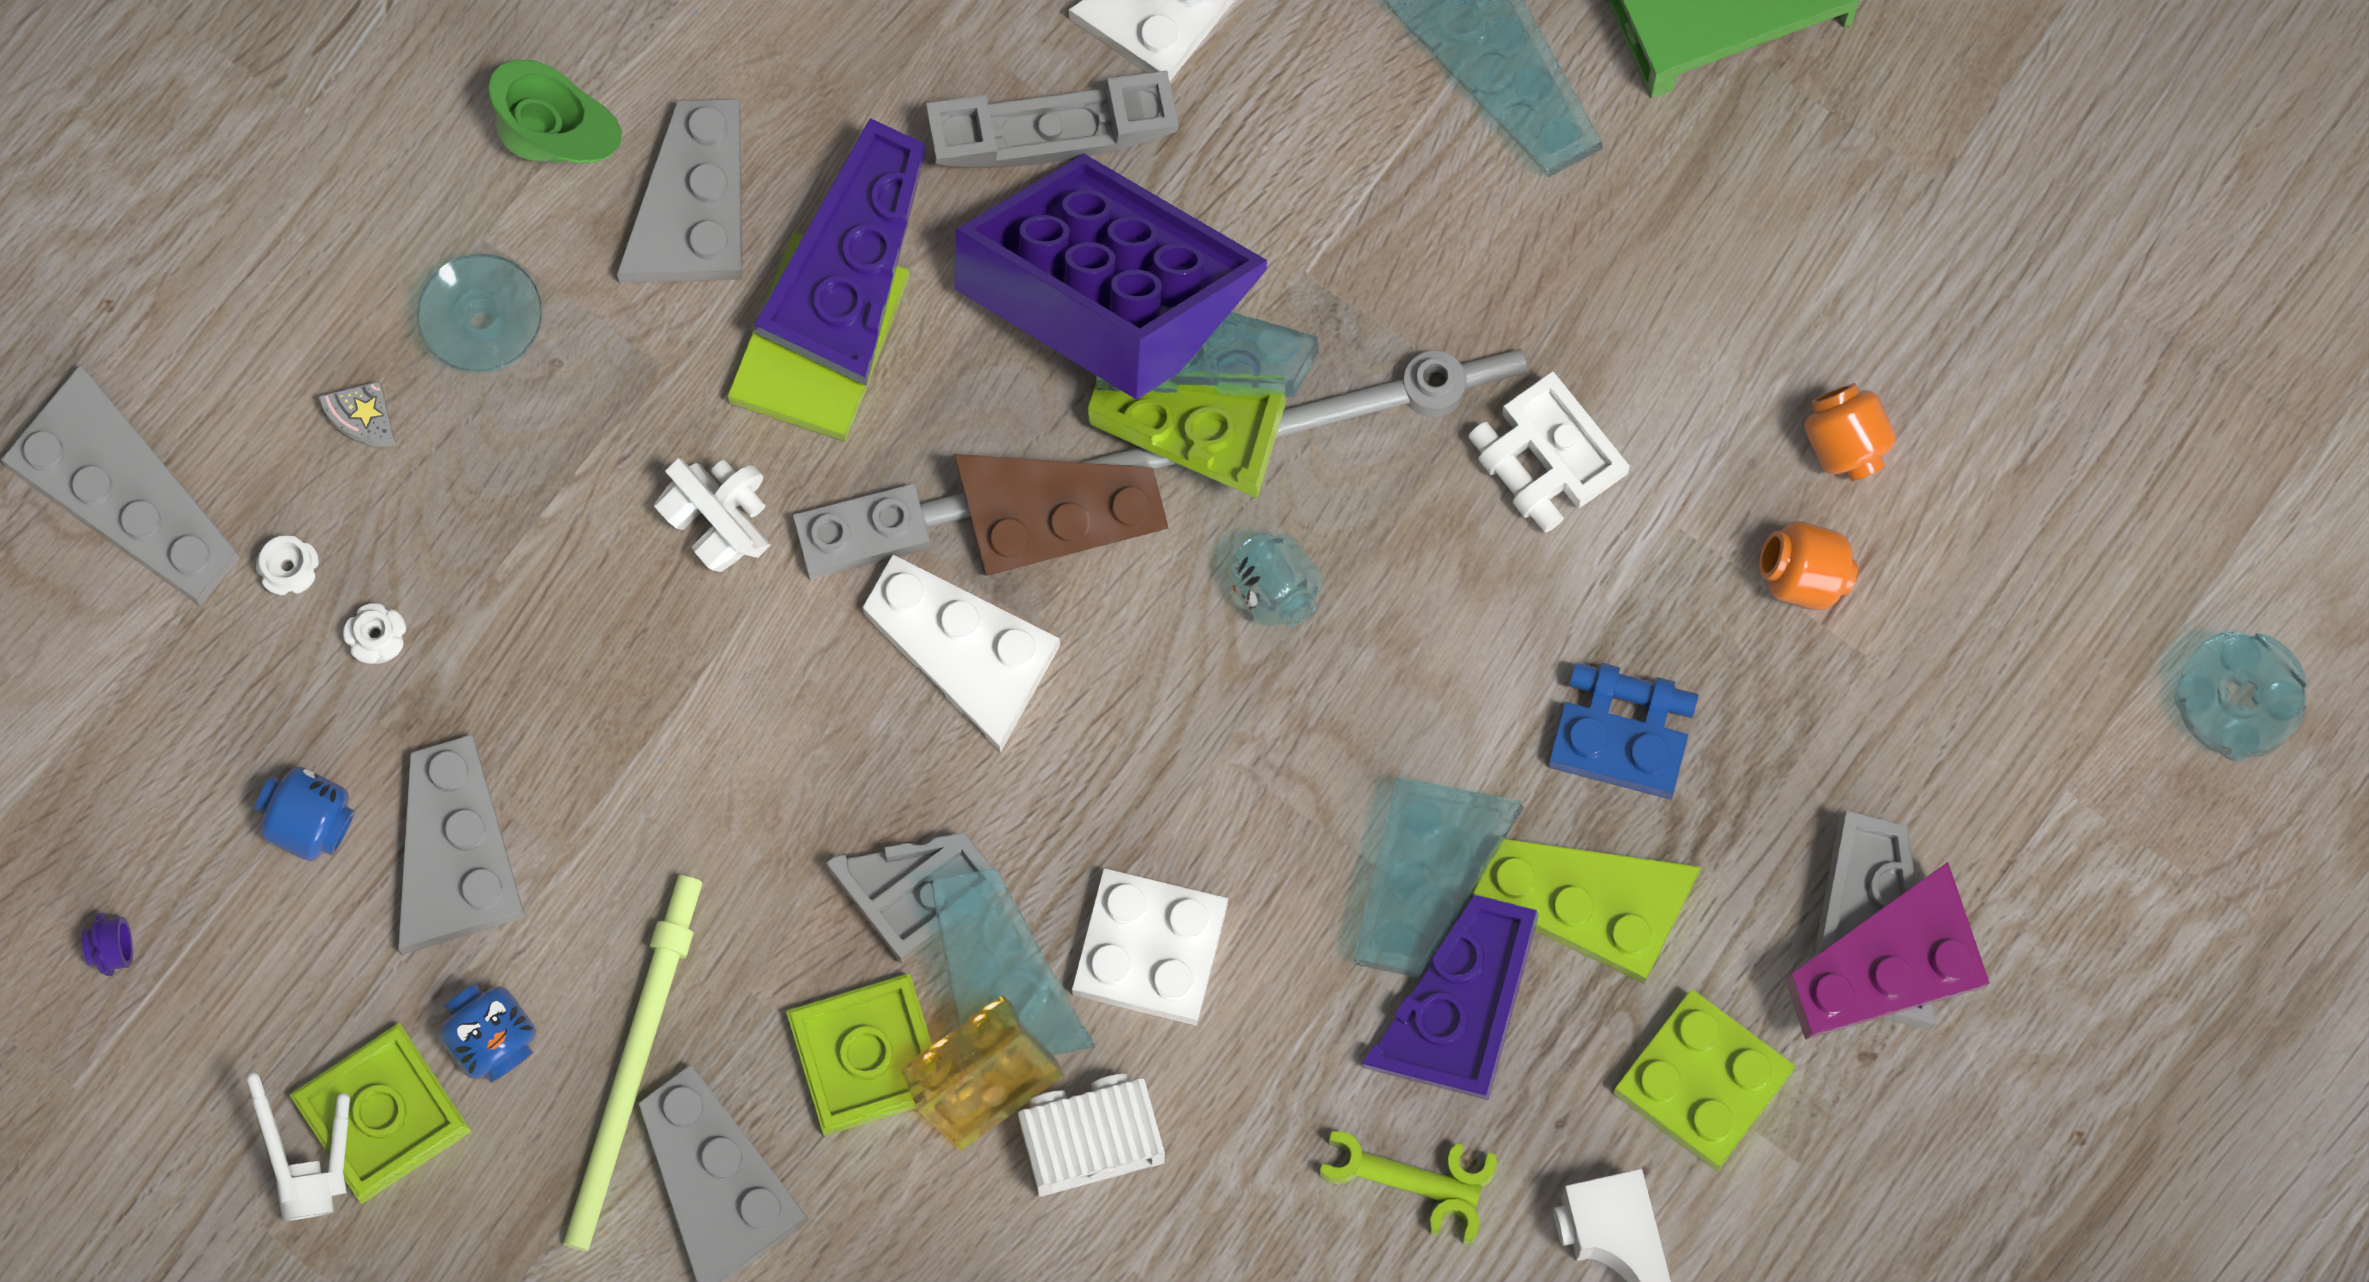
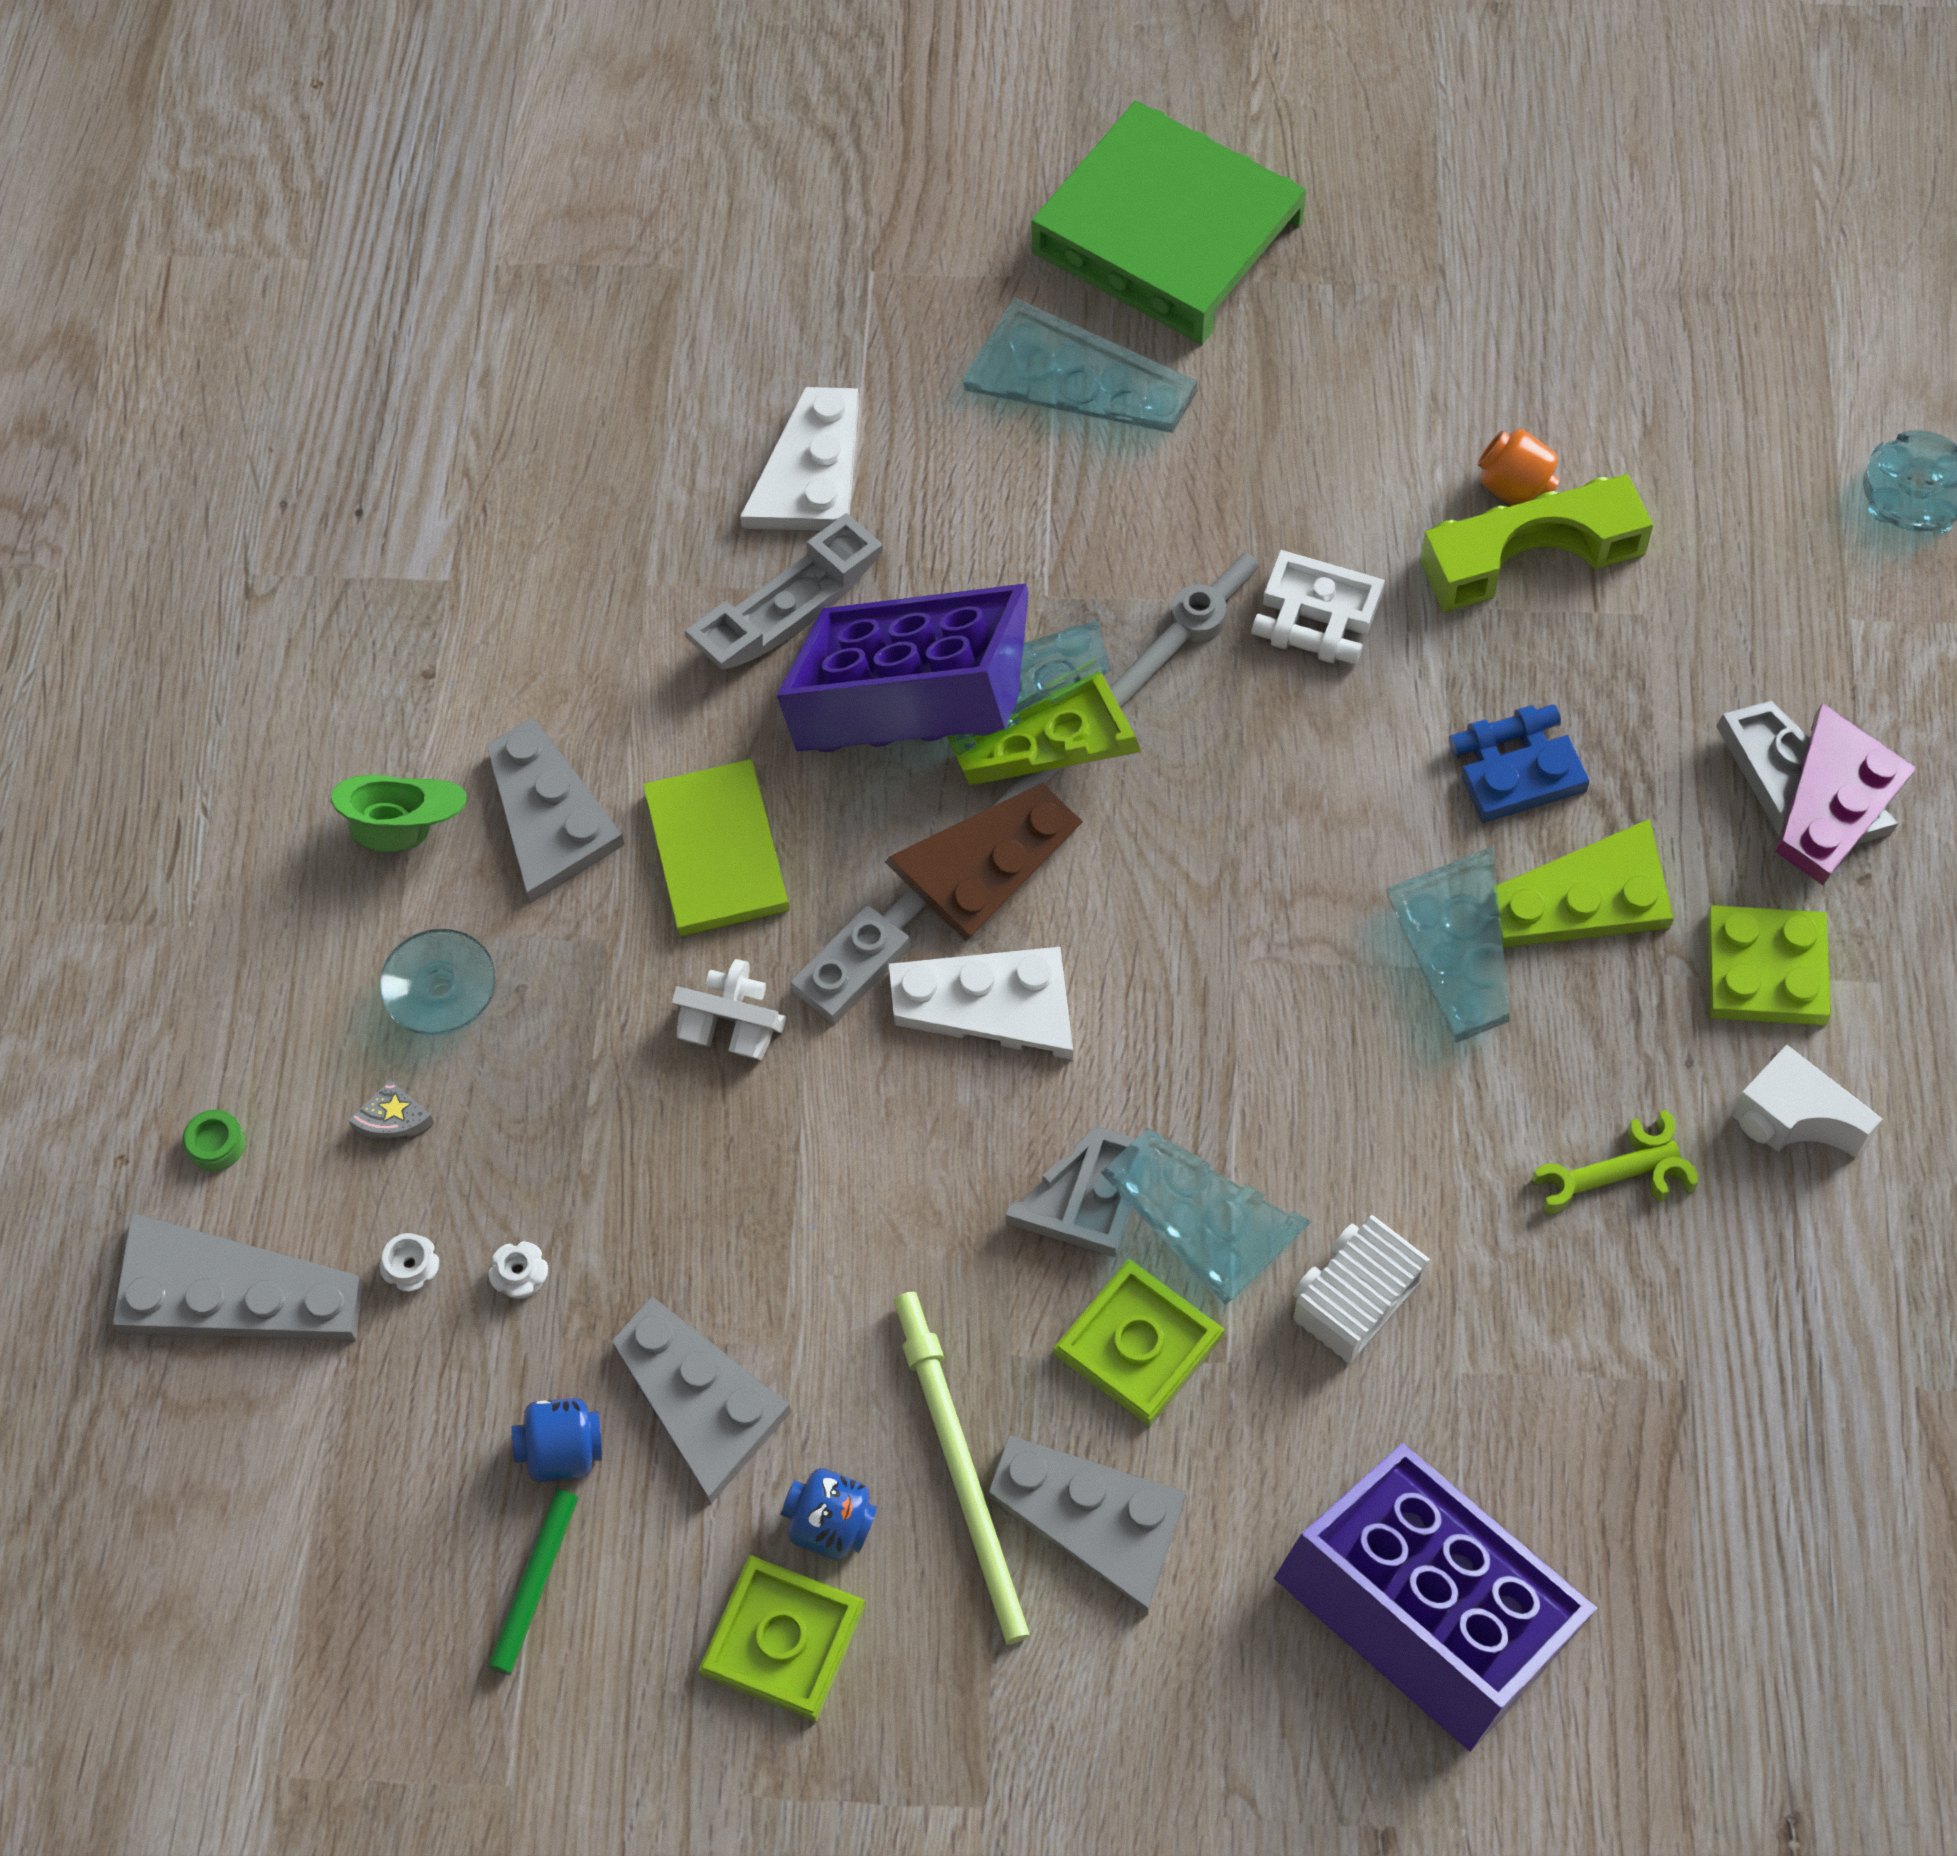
camera: 30 degrees left, 10 degrees down
dark purple plate [82,913,133,976] -> none
white plant [247,1072,350,1221] -> none
dark purple wing [754,118,926,386] -> none
clear yellow bracket [902,996,1064,1151] -> none
white plate [1072,868,1228,1026] -> none
clear light blue head [1229,532,1323,627] -> none
dark purple wing [1362,895,1539,1100] -> none
orange head [1759,521,1858,610] -> none
none -> bright green tile [182,1109,246,1171]
none -> green bar [487,1489,579,1675]
none -> lime arch [1420,473,1654,613]

